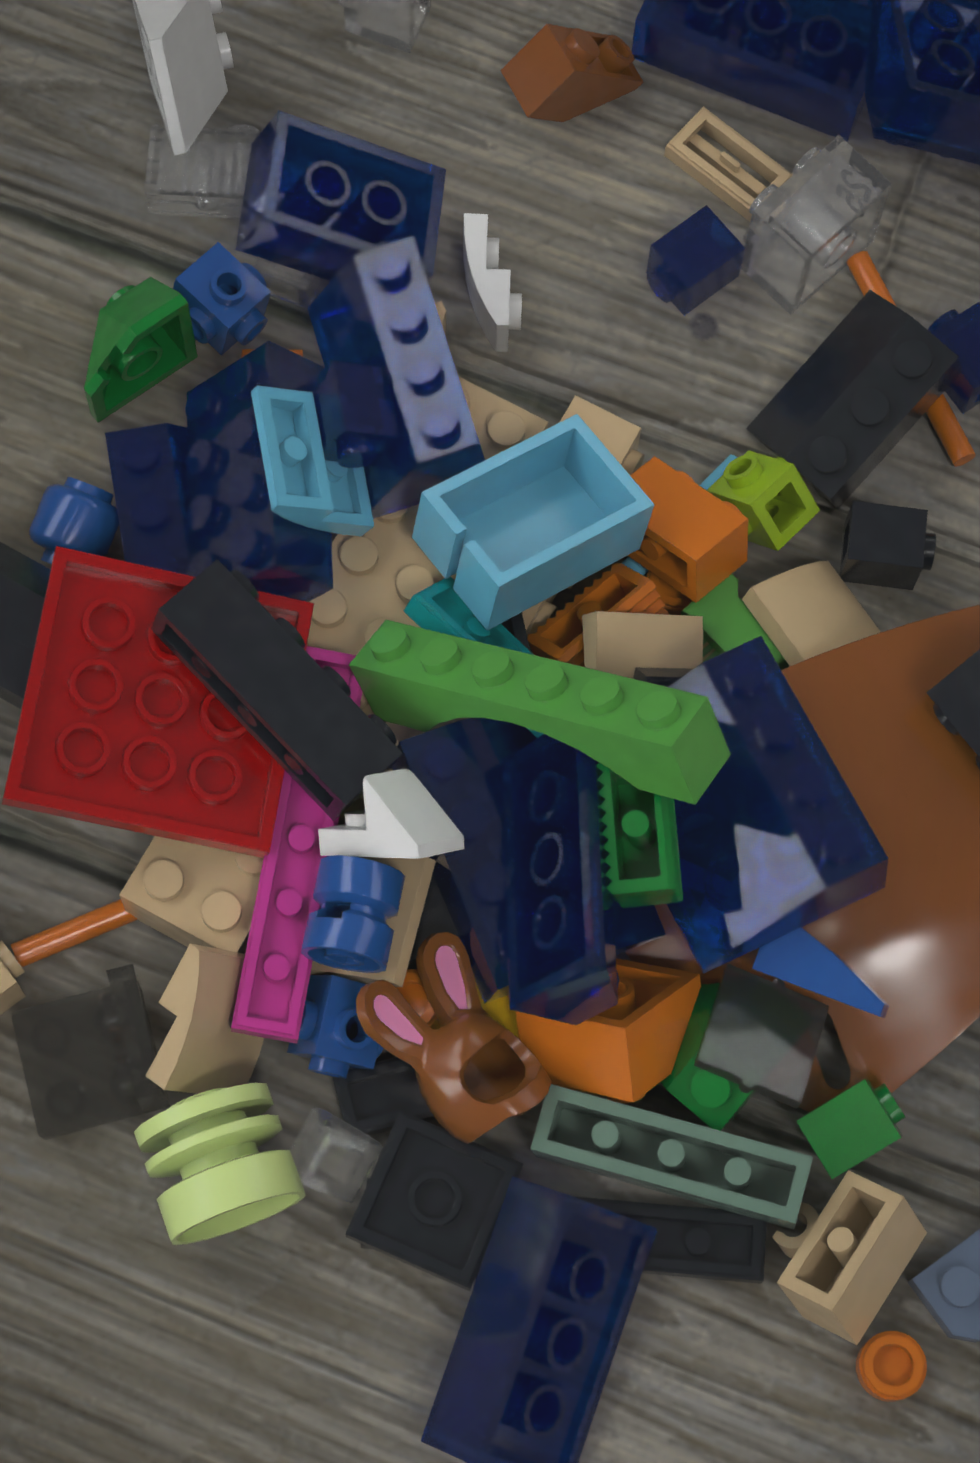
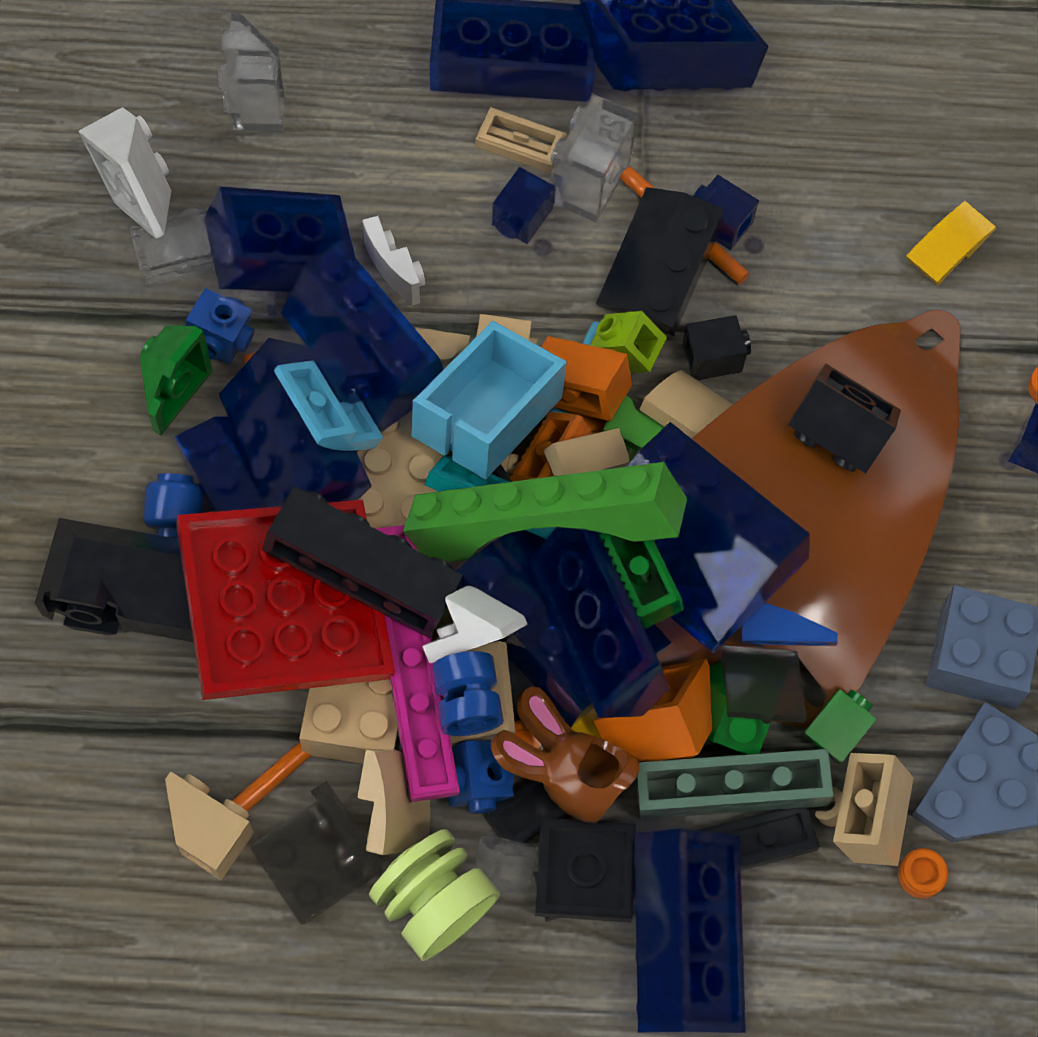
camera: 20 degrees left, 5 degrees down
dark orange slope [500,24,644,122] -> none

